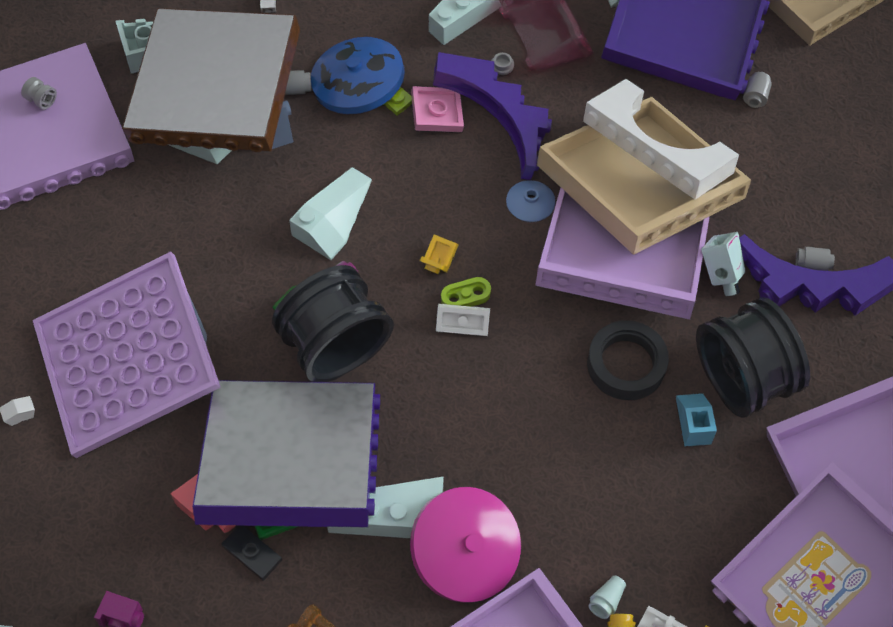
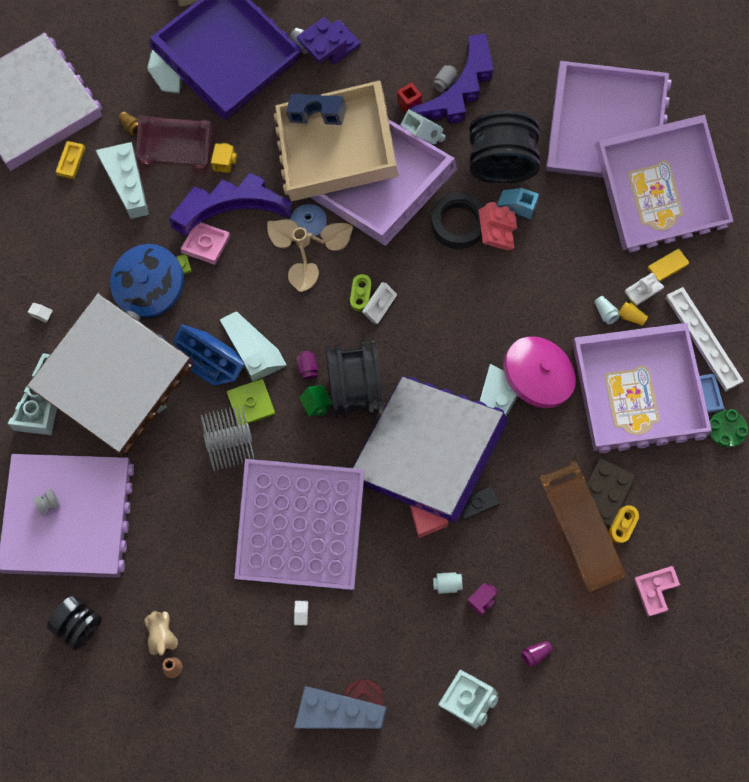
camera: 60 degrees left, 10 degrees up
yellow bracket [420,235,458,274] -> none
light grey plate [491,53,514,75] -> none
white arch [583,79,739,200] -> none
none -> blue wedge [173,324,244,386]
none -> light grey piece [201,405,255,471]
none -> yellow brick [211,143,237,173]
none -> lime plate [227,379,275,425]
none -> tan plant [267,220,353,292]
none -> dark blue arch [286,94,347,125]
none -> dark purple bracket [297,17,361,64]
none -> red brick [397,82,422,113]
none -> light aqua brick [433,572,462,594]
none -> coral plate [478,202,517,251]

